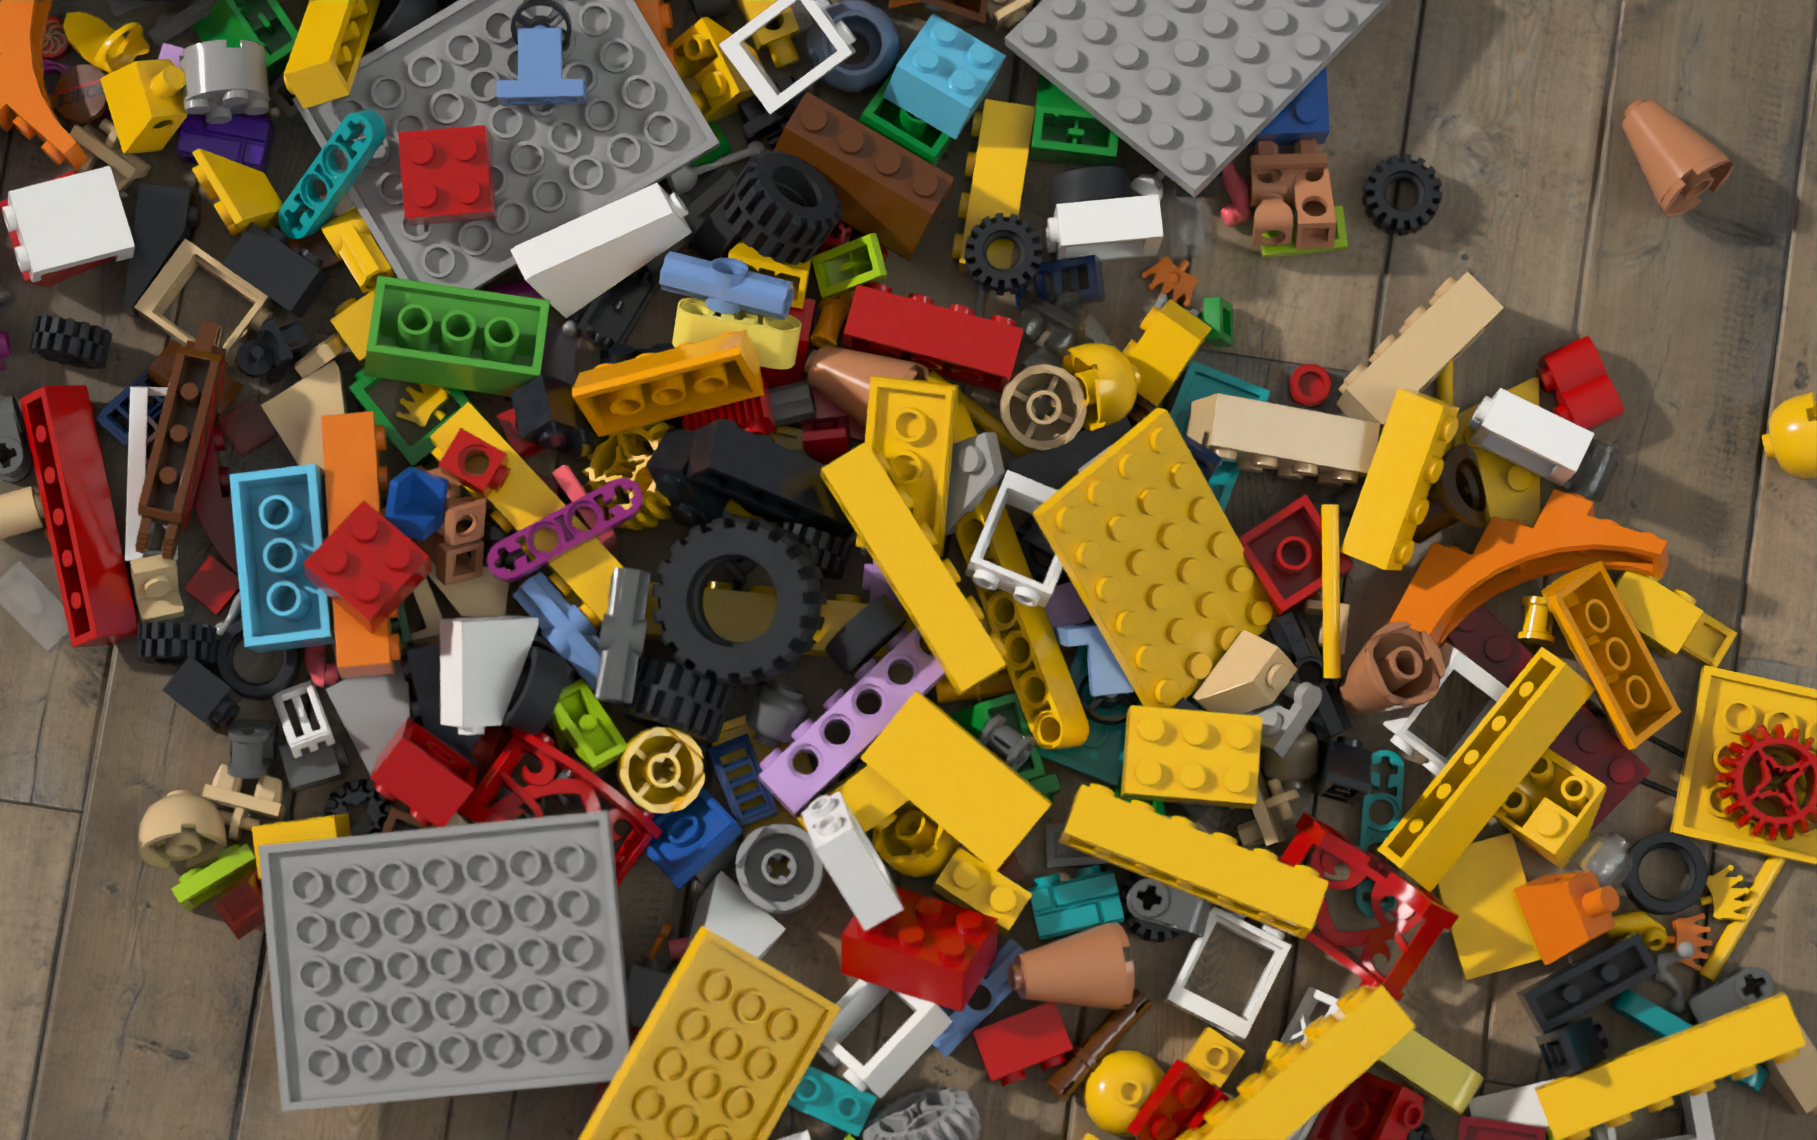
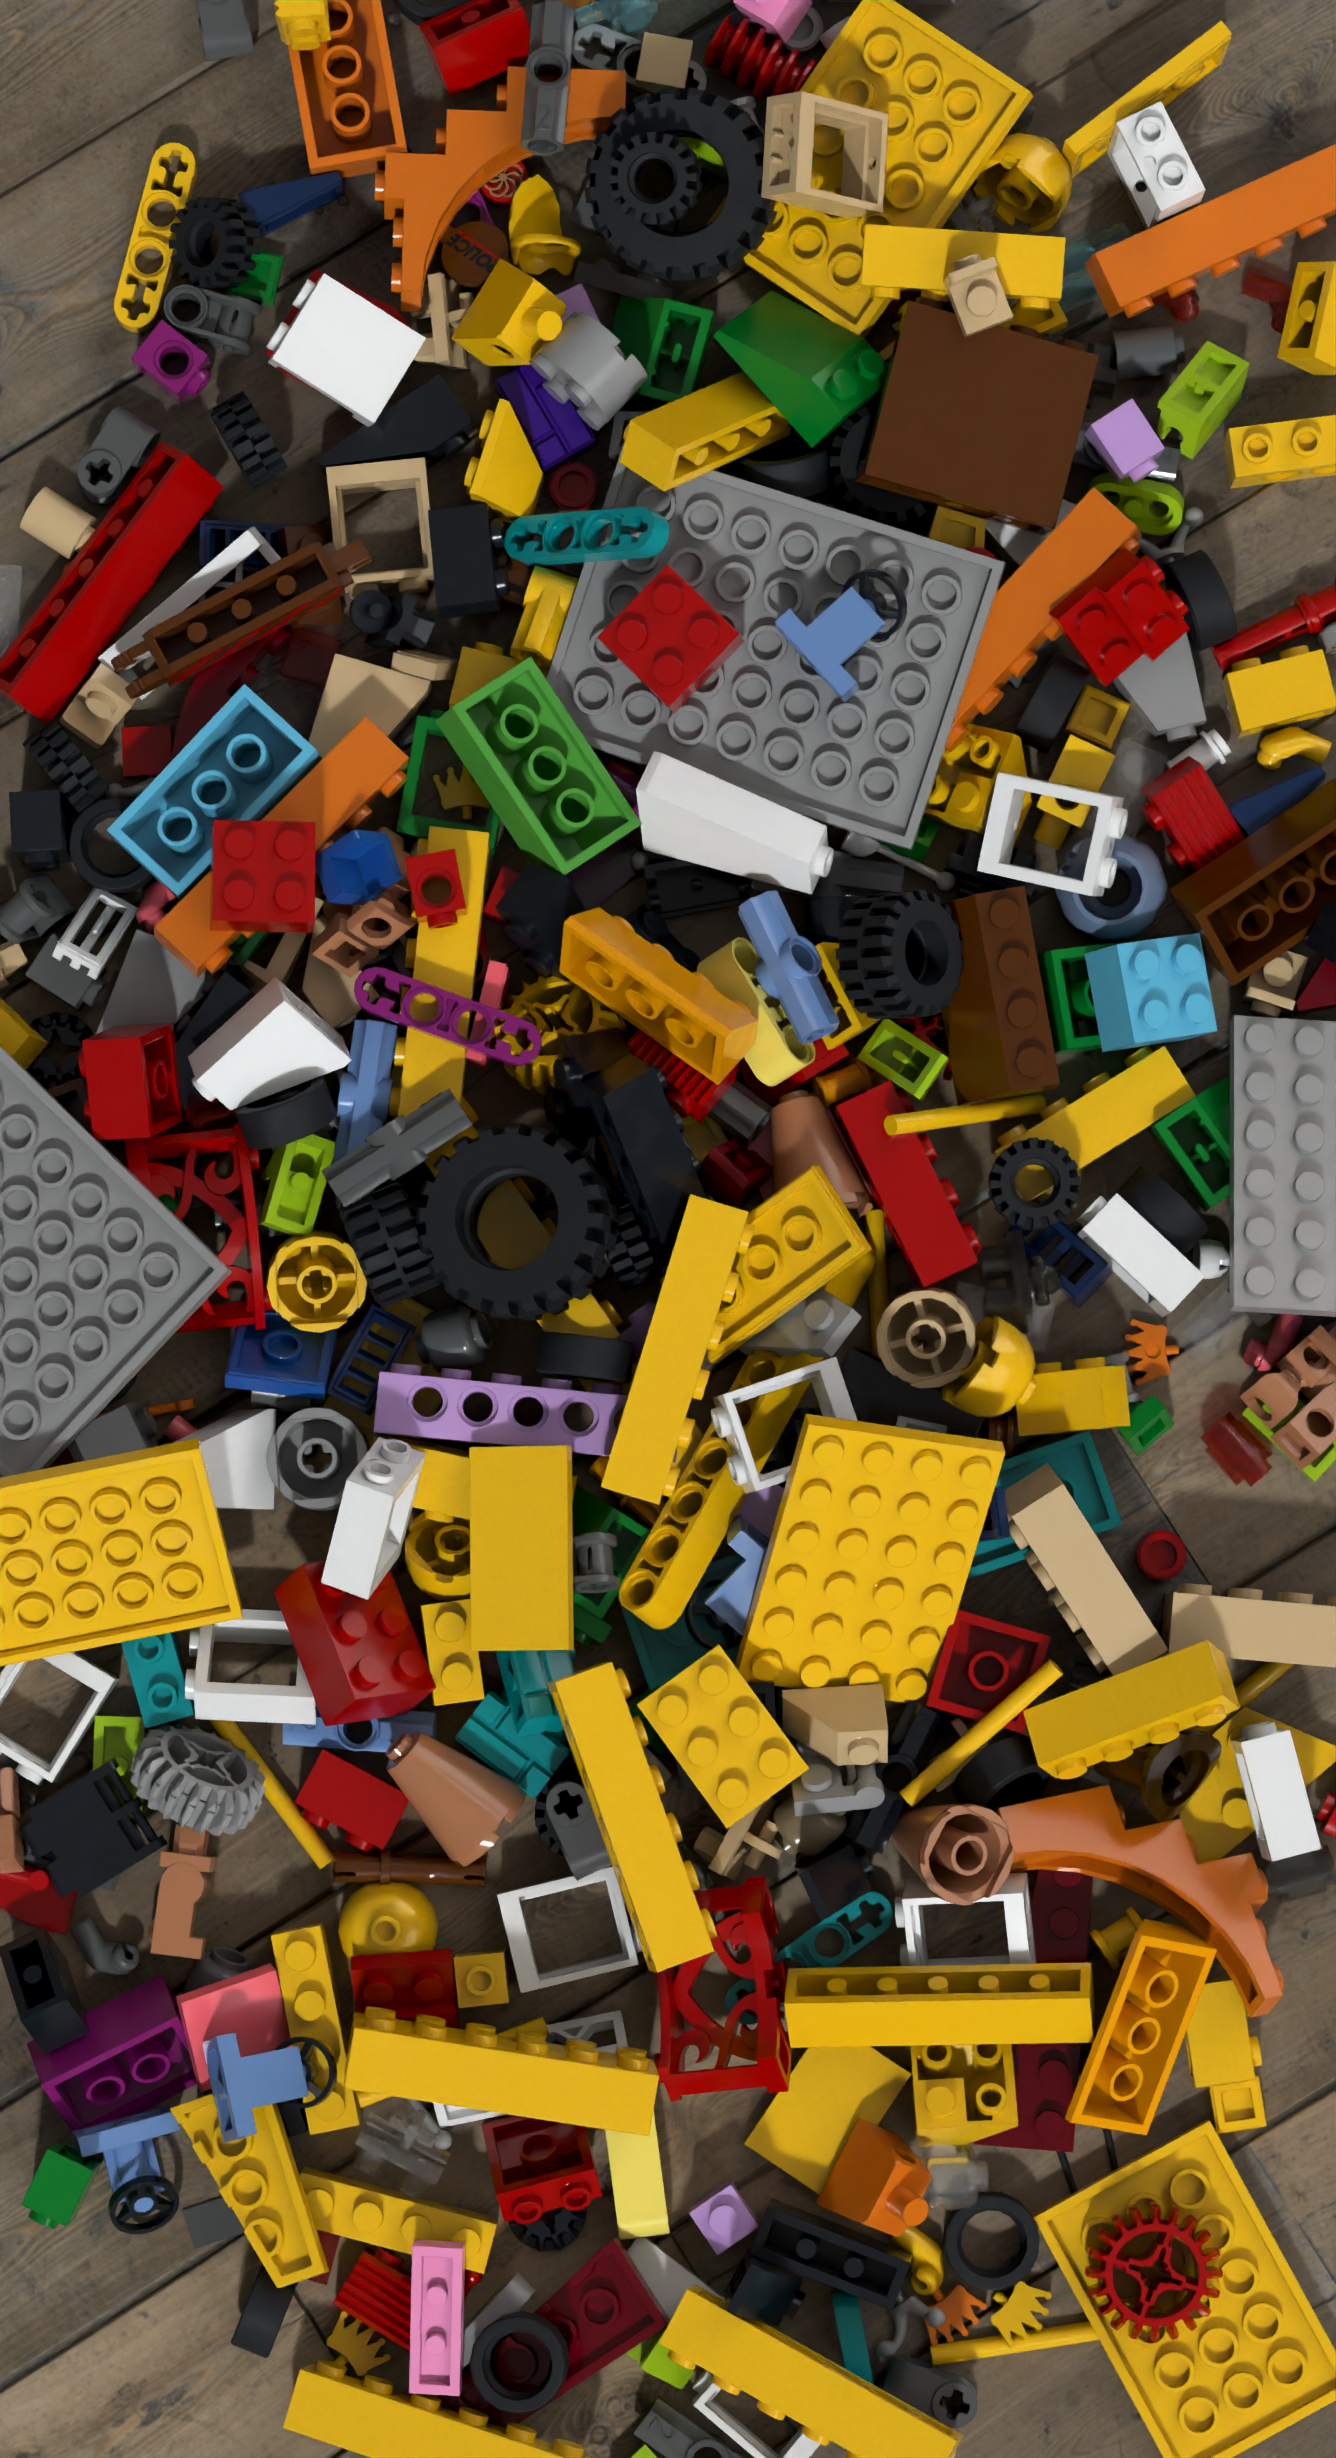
camera: 55 degrees right, 5 degrees up
none -> yellow bar [209,1720,334,1869]
none -> teal brick [495,1645,575,1736]
none -> red tile [549,462,598,512]
none -> lavender brick [688,2179,759,2255]
none -> yellow bar [884,1094,1046,1136]
none -> black tyre [952,1734,1051,1812]
none -> clear red brick [1200,1412,1274,1487]

